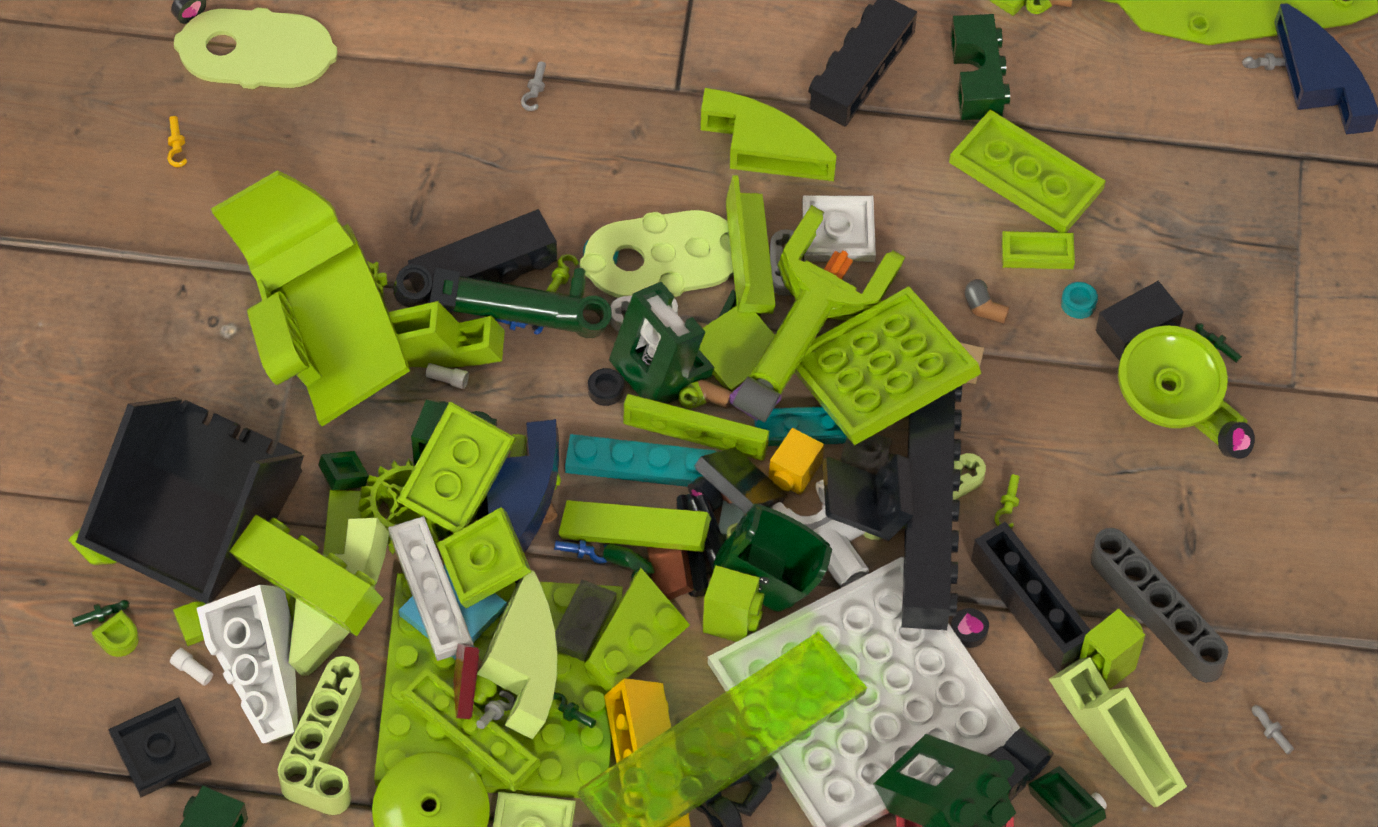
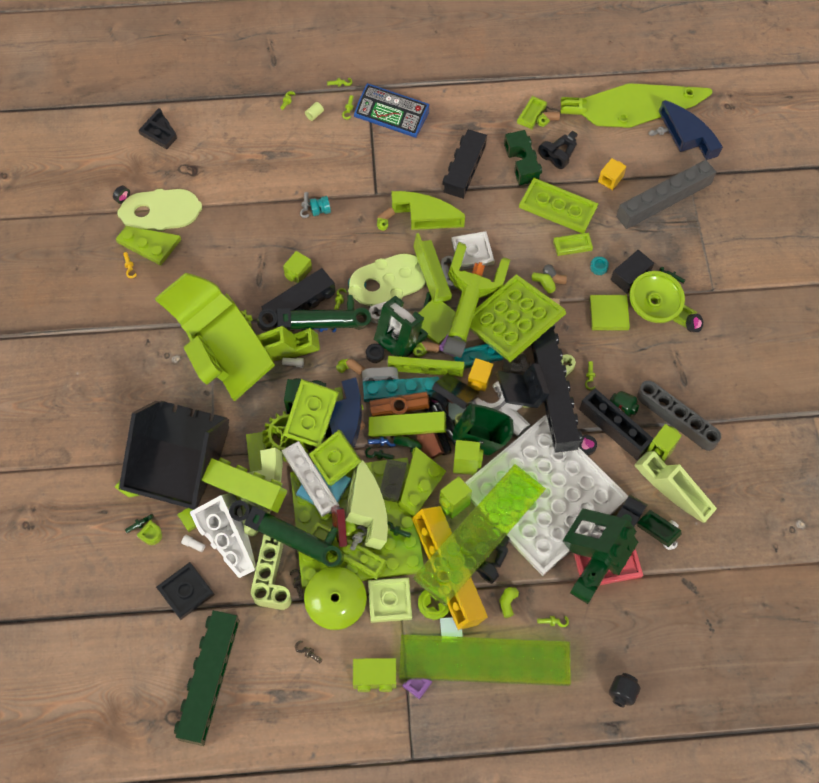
camera: 10 degrees left, 5 degrees up
dark green plate [318,451,369,491] -> none
light grey hand [1251,705,1294,754] -> none
none -> lime wing [116,226,182,266]
none -> dark green piece [229,500,344,567]
none -> lime brick [283,251,312,283]
none -> clear smoke hand [290,569,304,599]
none -> teal wheel [310,196,331,217]
none -> arm [336,358,365,375]
none -> light grey beam [362,367,399,382]
none -> dark green hand [365,447,395,460]
none -> dark orange piece [370,391,430,417]
none -> arm [377,207,395,231]
none -> lime brick [439,476,472,519]
none -> lime arm [532,272,556,293]
none -> black piece [538,131,578,169]
none -> lime tile [589,295,630,330]
none -> yellow brick [598,158,627,190]
none -> dark green head [610,391,639,418]
none -> dark grey brick [616,160,716,229]

